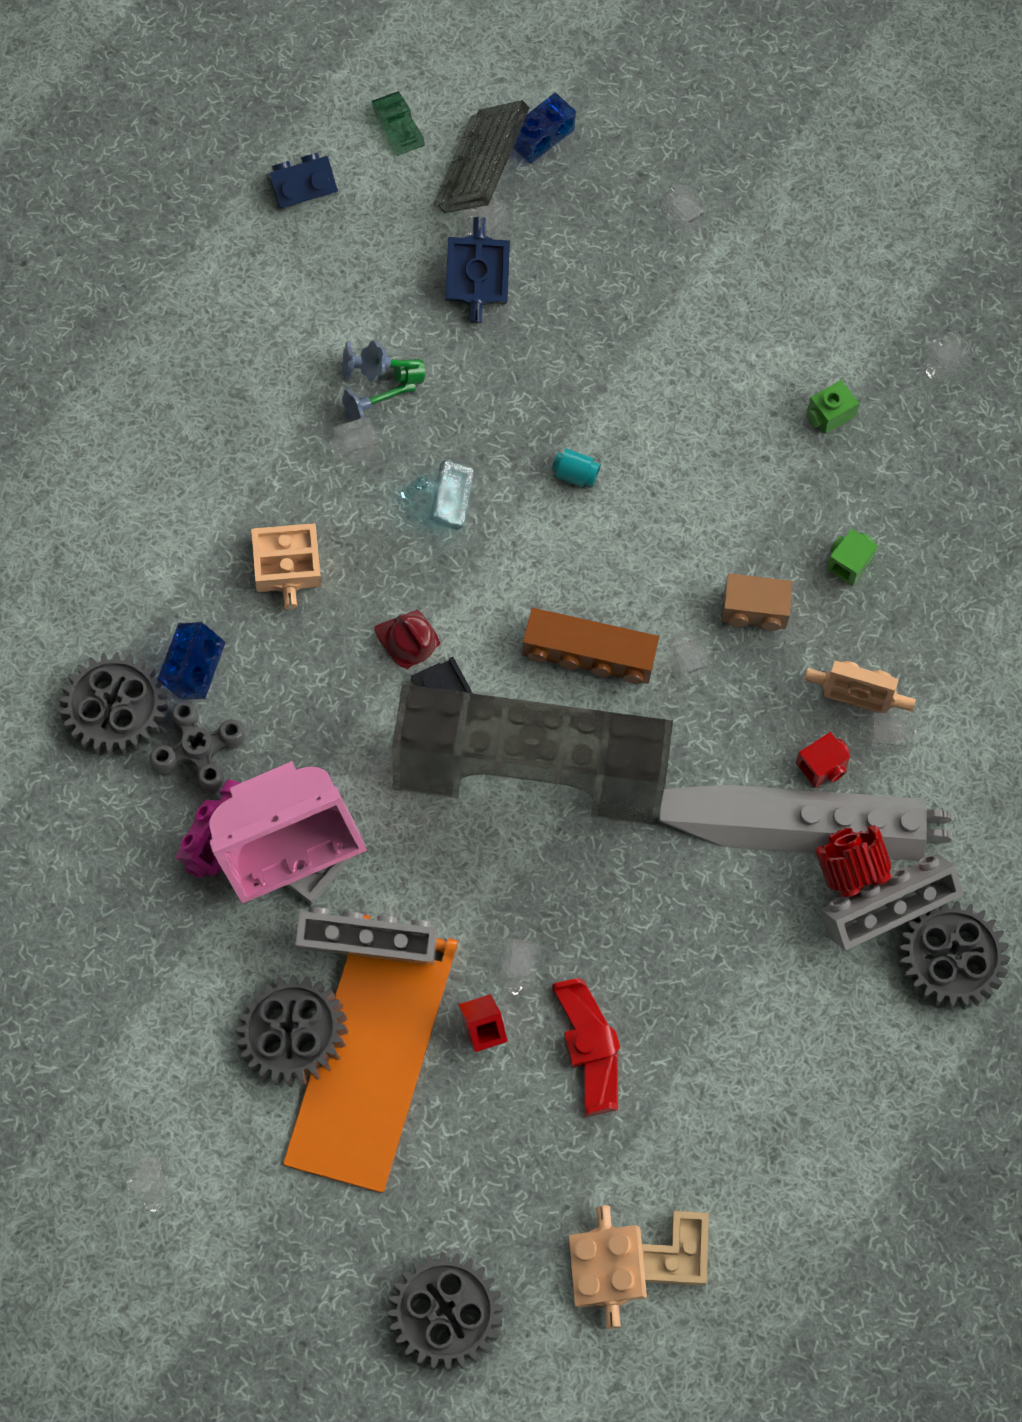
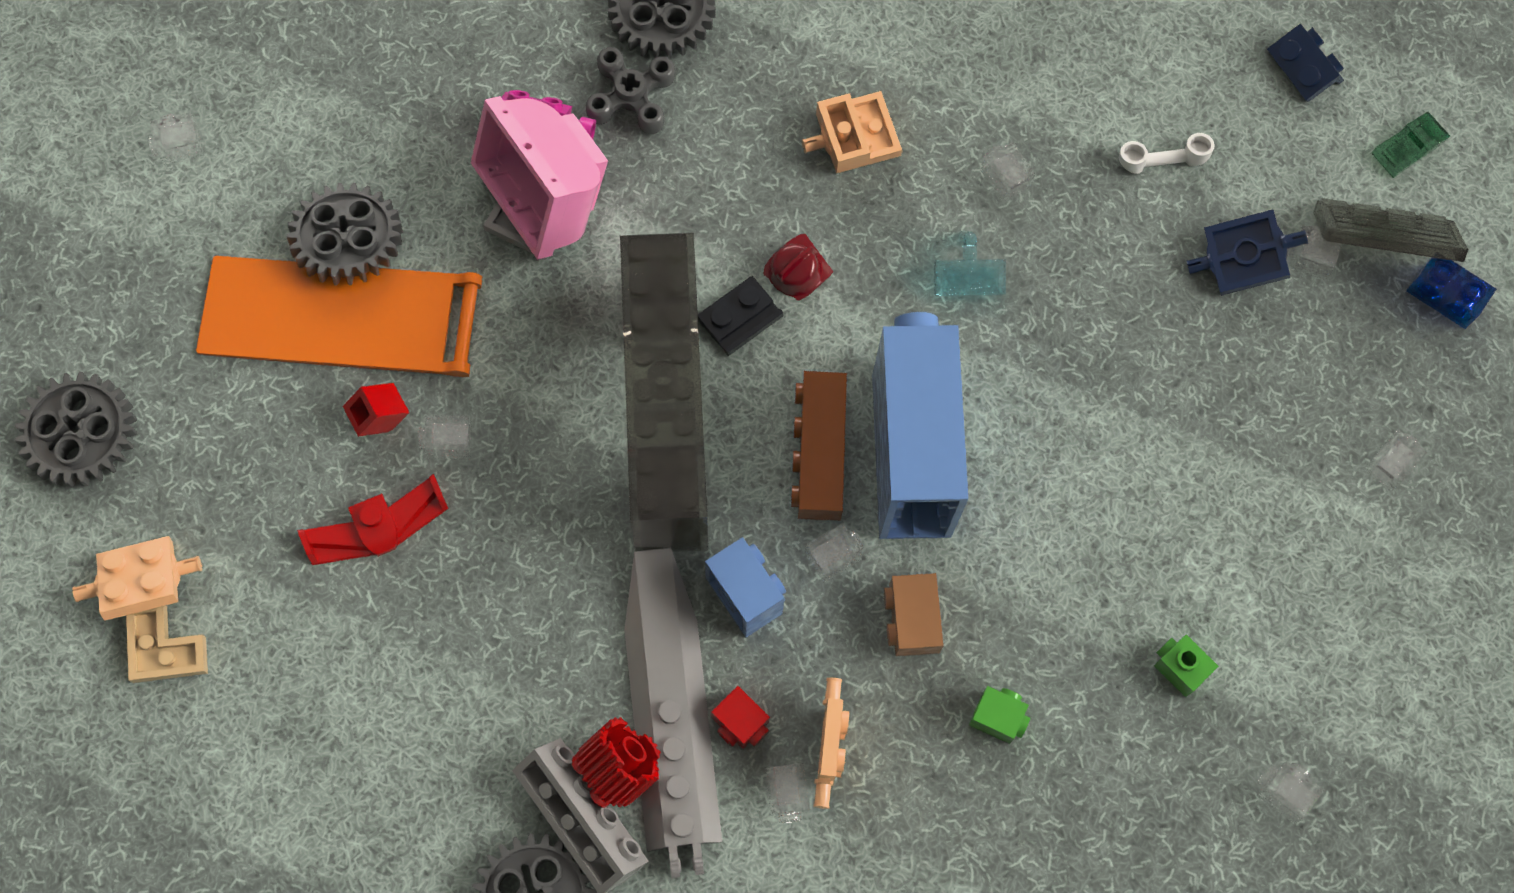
camera: 80 degrees right, 5 degrees up
clear blue brick [157,622,226,700] -> none
light grey brick [295,907,438,966] -> none
sand blue plant [342,341,425,428] -> none
teal brick [552,448,601,488] -> none
none -> medium blue brick [705,537,786,637]
none -> medium blue brick [872,312,968,539]
none -> white bar [1119,133,1214,174]

